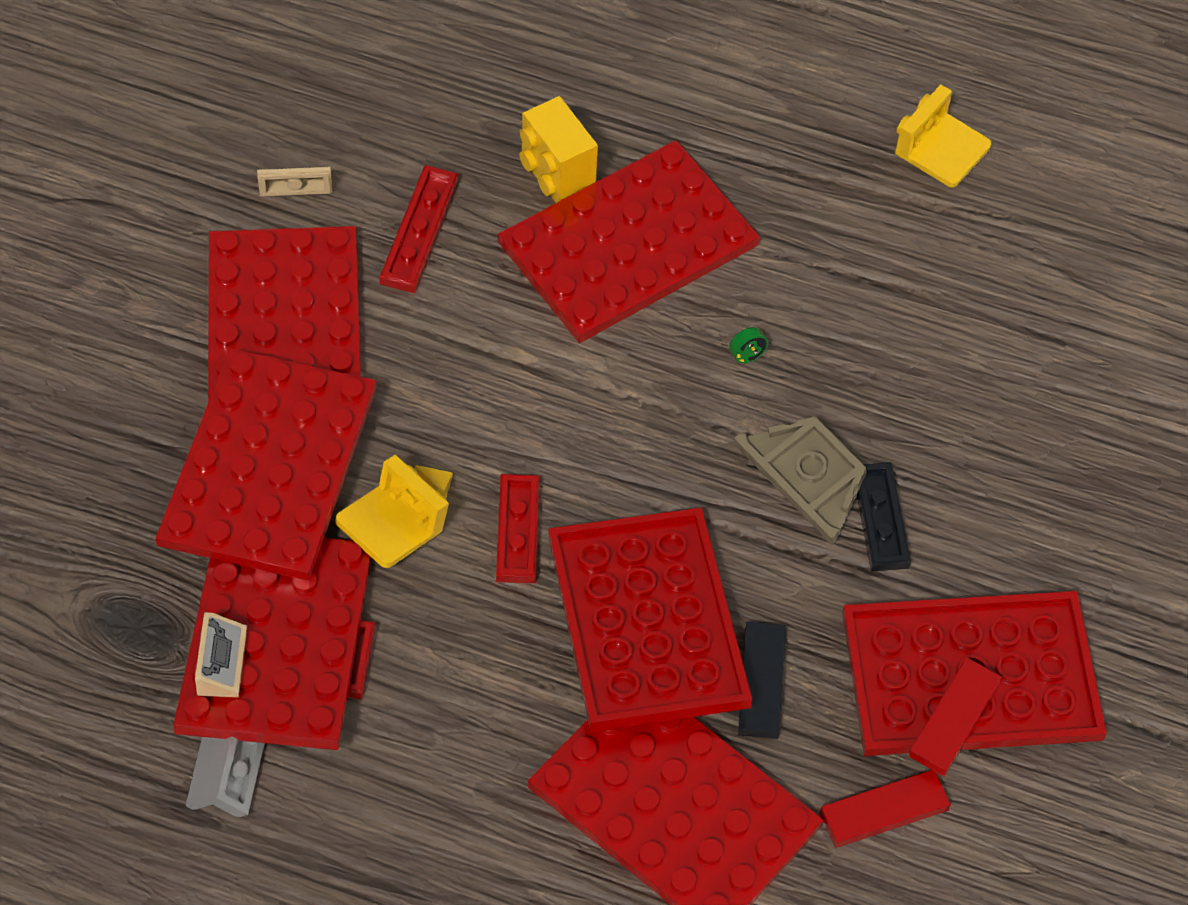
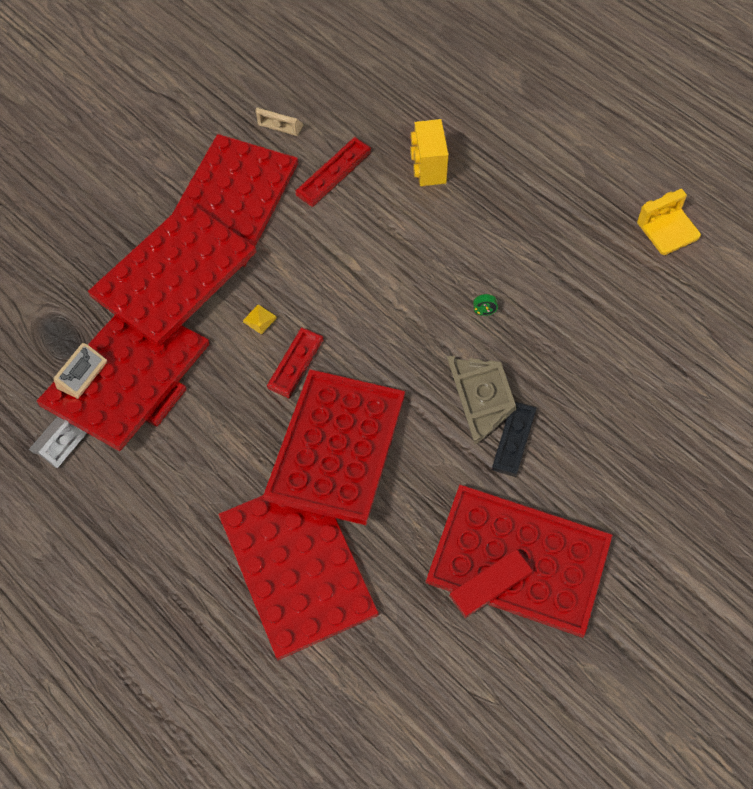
camera: 30 degrees right, 5 degrees up
yellow bracket [336,455,449,568] -> none
red plate [498,140,760,344] -> none
black tile [738,621,786,739] -> none
red tile [820,770,951,849] -> none

